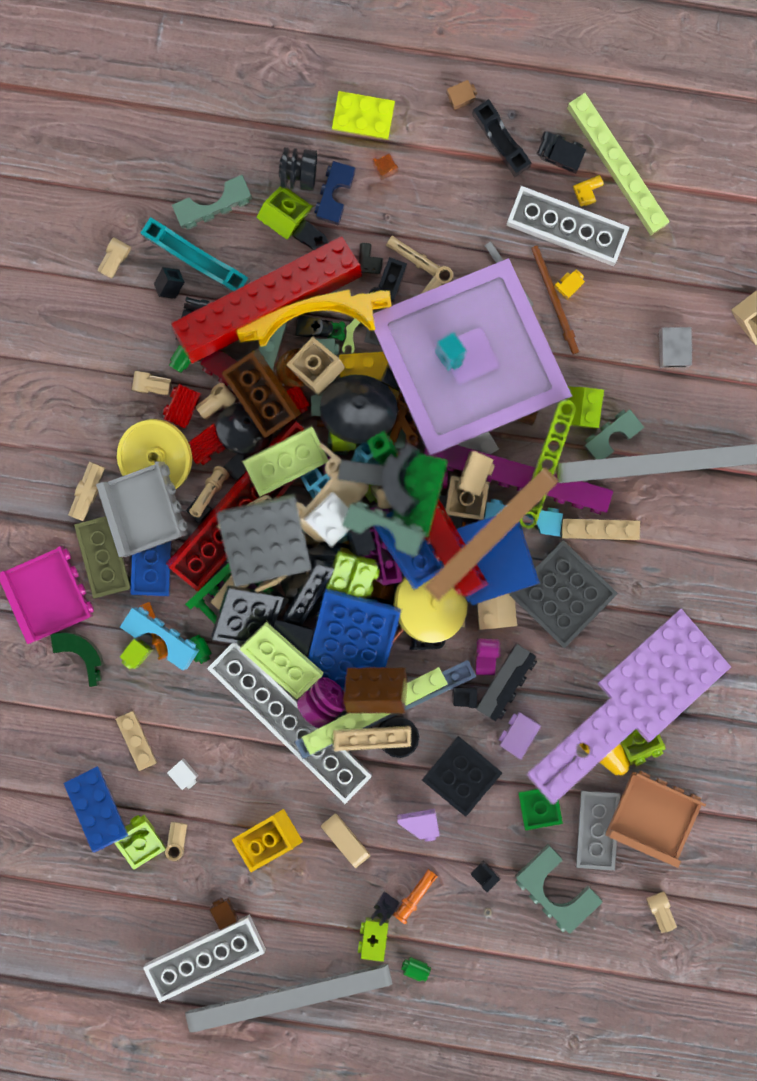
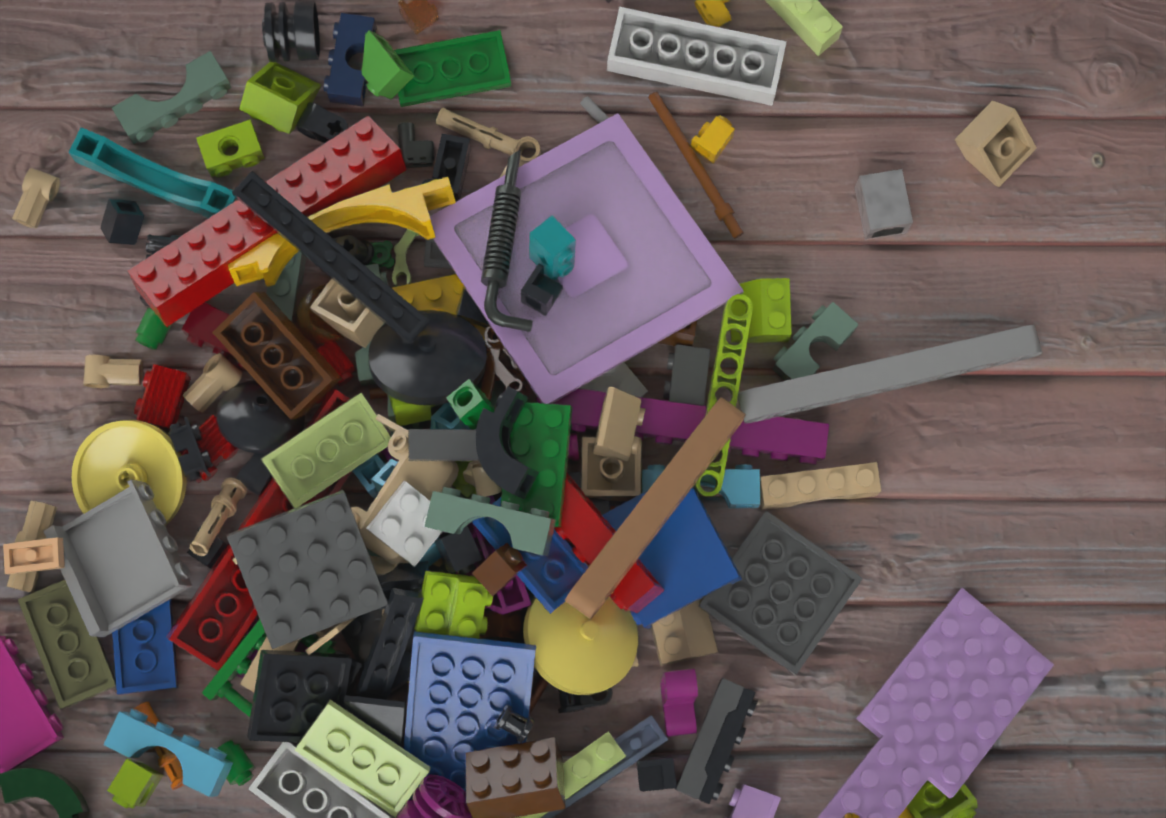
camera: 15 degrees left, 10 degrees down
none -> light nougat plate [3,537,65,575]
none -> black hinge [169,417,213,482]
none -> lime brick [196,119,265,177]
none -> black tile [232,171,430,344]
none -> bright green slope [362,30,414,100]
none -> green plate [394,30,512,107]
none -> reddish brown brick [472,543,527,596]
none -> pearl dark grey piece [481,150,533,332]
none -> black bush [494,704,534,743]
none -> black panel [521,263,563,316]
none -> dark grey brick [663,345,711,406]

